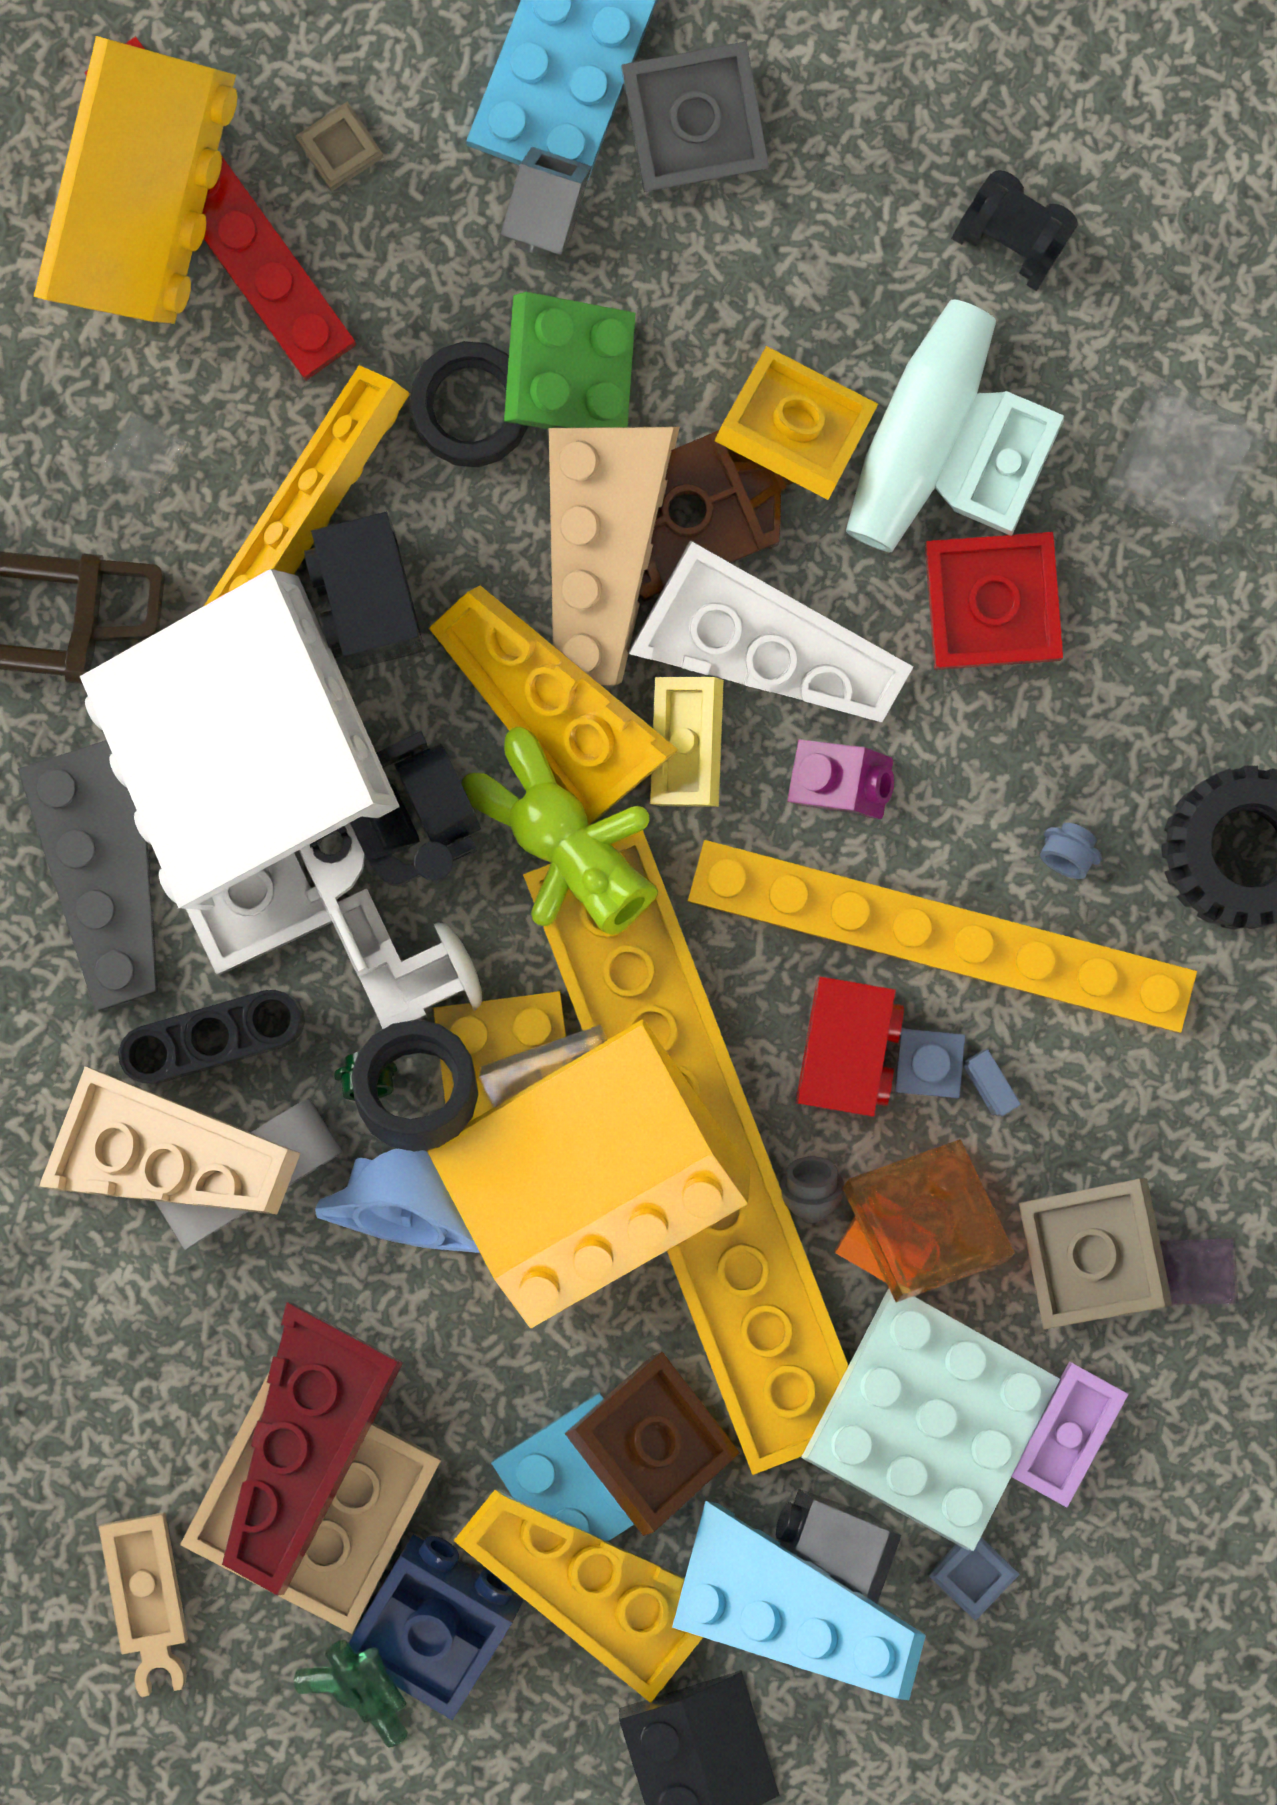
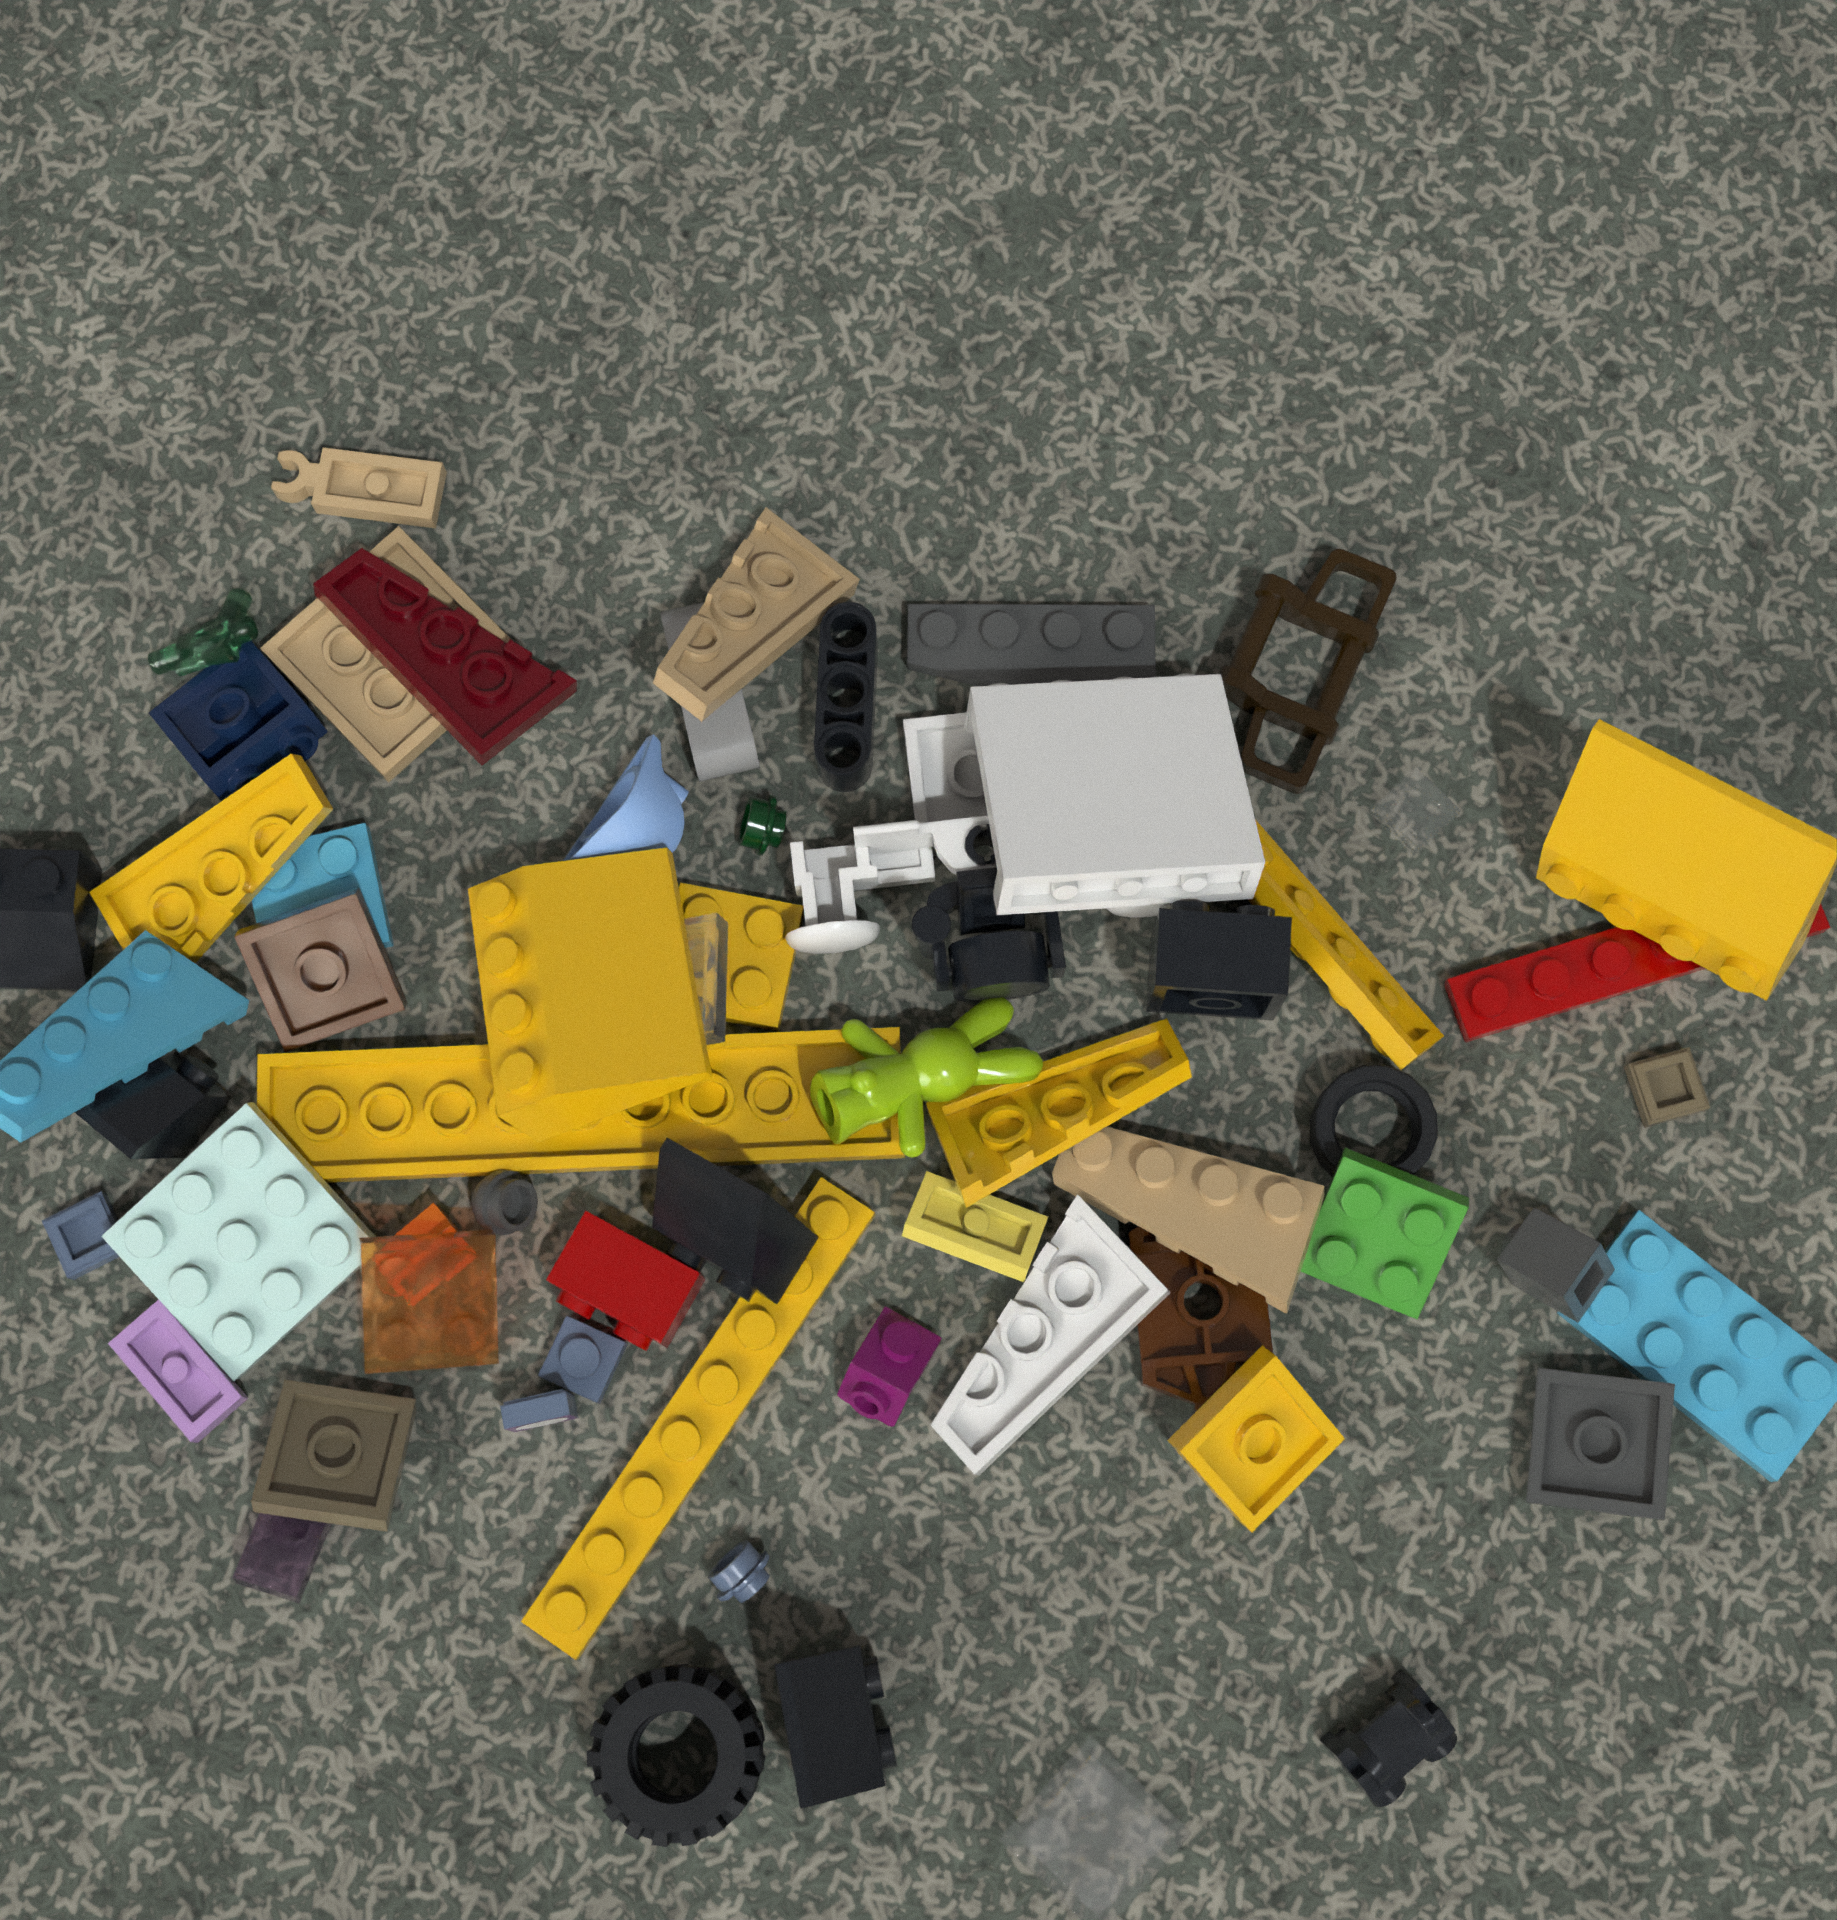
camera: 115 degrees right, 10 degrees down
black tyre [351,1020,479,1152] -> none
light aqua plate [846,300,1064,552] -> none
red plate [925,532,1063,670] -> none
none -> black slope [652,1138,819,1304]
none -> black slope [775,1644,897,1808]

